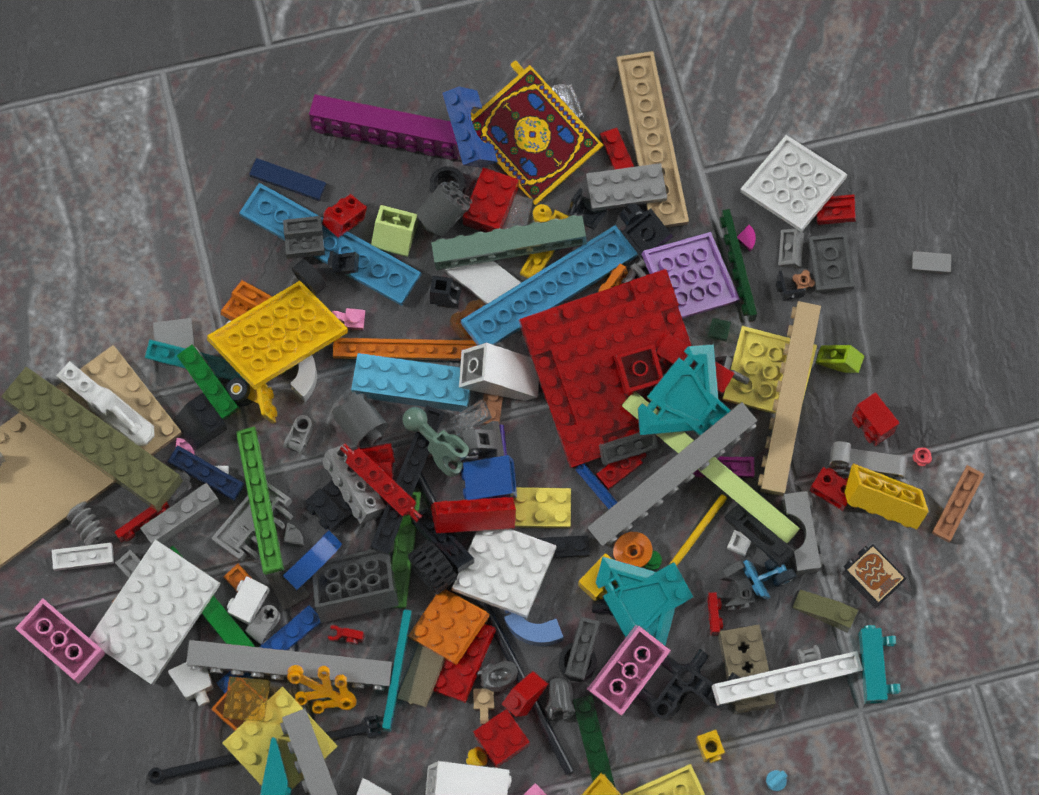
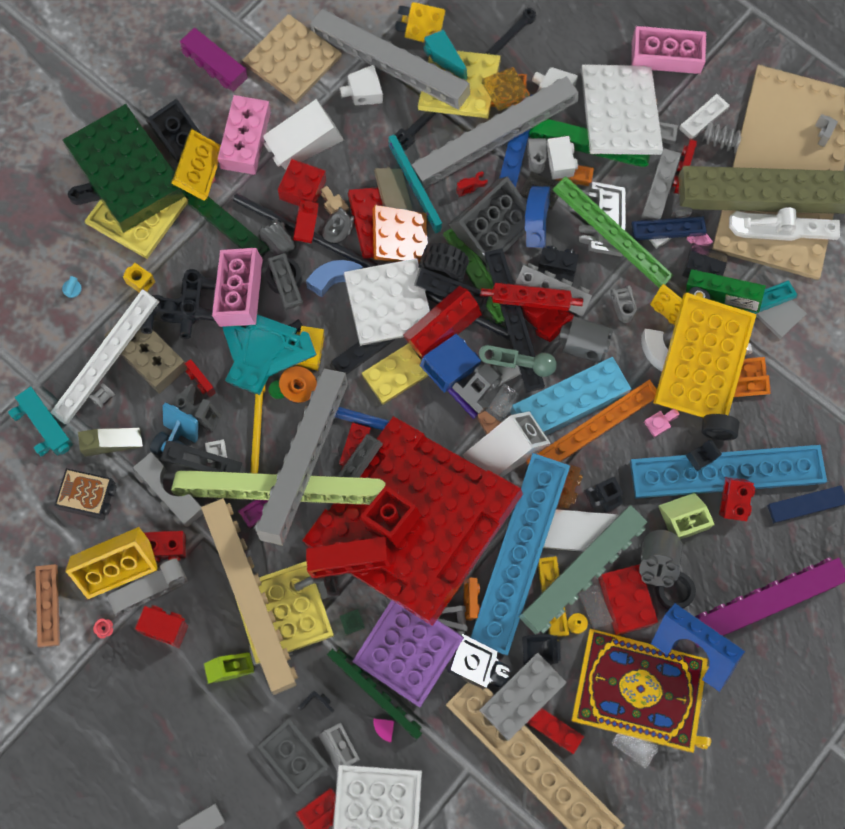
camera: 140 degrees right, 0 degrees up
dark grey slope [283,216,325,259] -> none
light grey tile [283,523,304,546] -> none
light orange plant [287,665,357,714] -> none
yellow tile [466,746,488,767] -> none
teal plate [638,344,731,436] -> none
nougat plate [792,270,815,290] -> none

